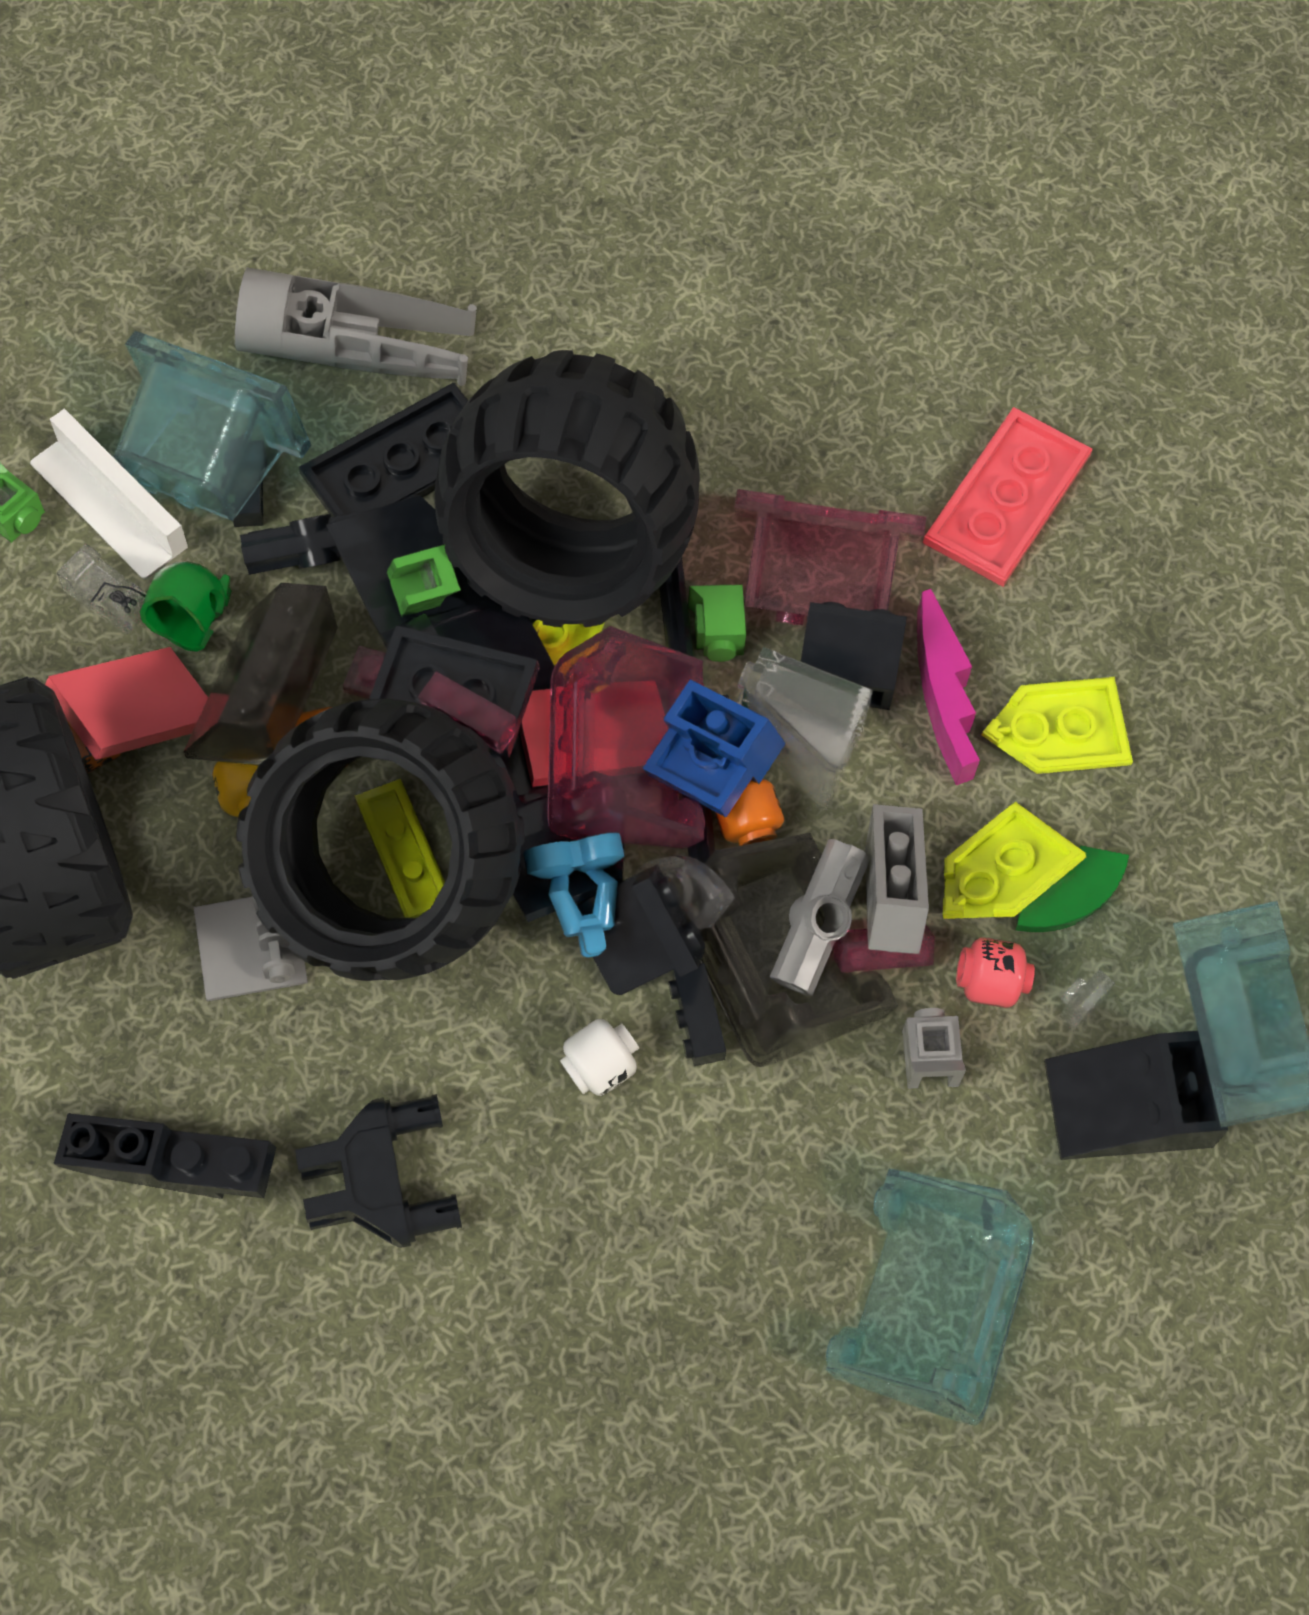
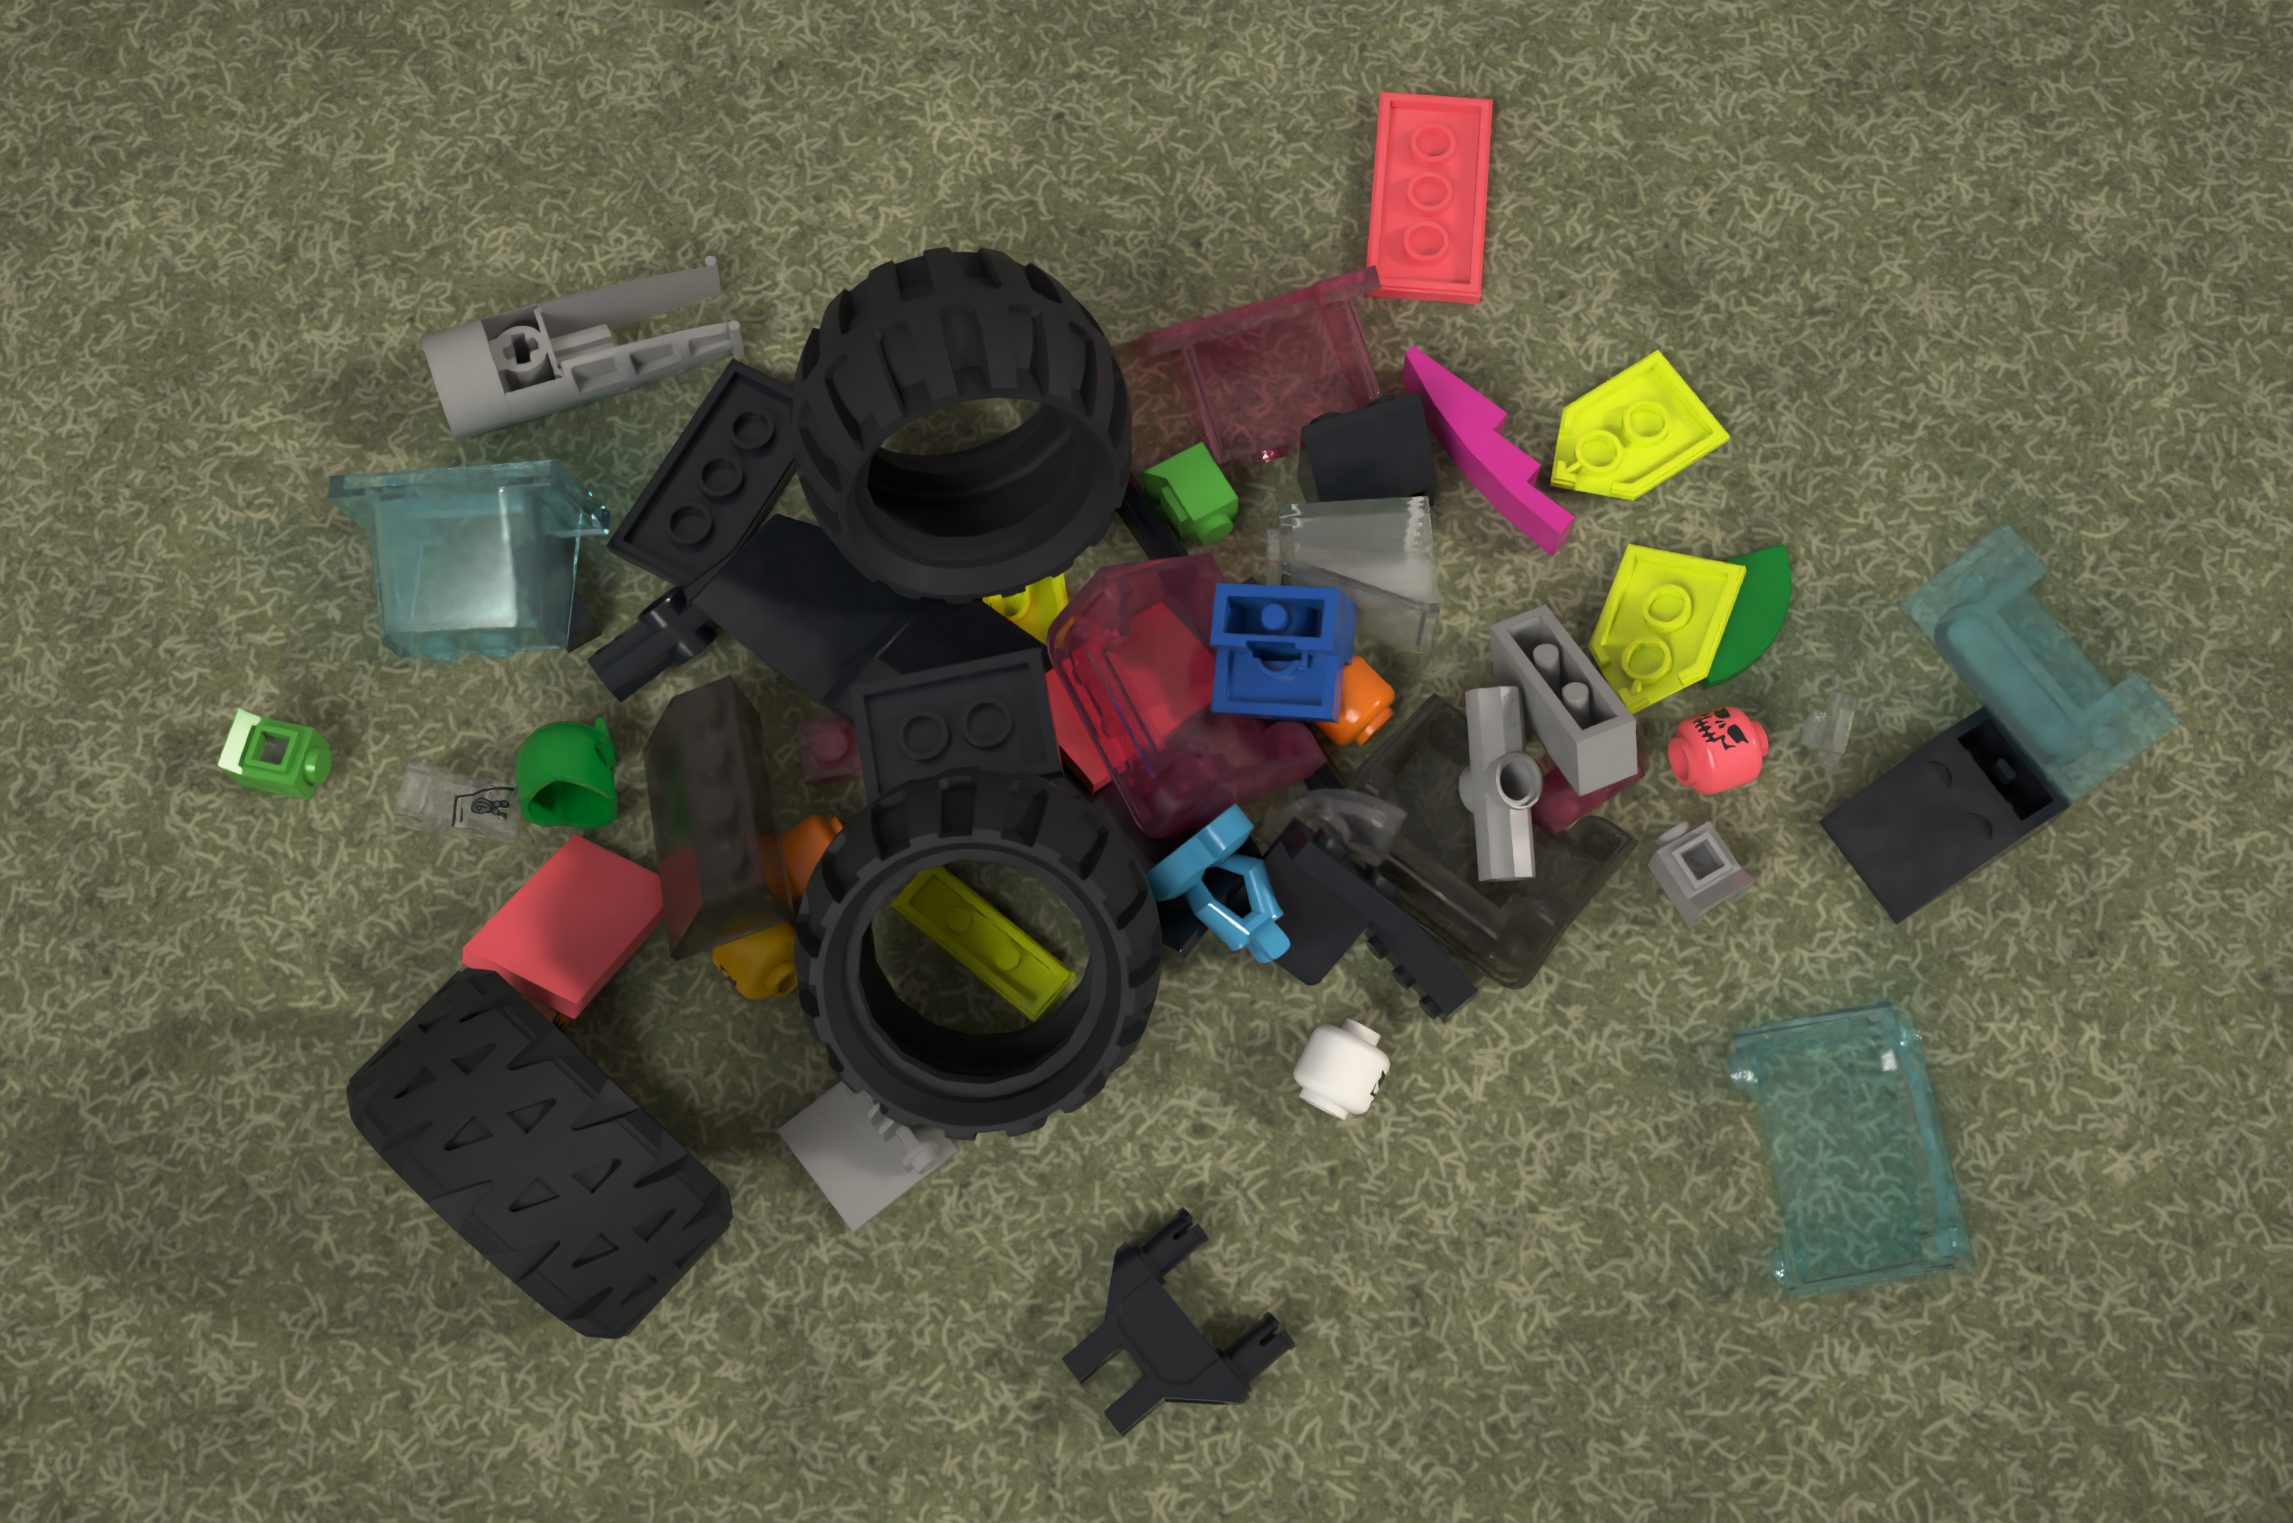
camera: 20 degrees left, 5 degrees up
white panel [30,409,188,579] -> none
black slope [54,1113,277,1199] -> none
bright green window [387,544,460,617] -> none
clear pink piece [418,671,519,754] -> none

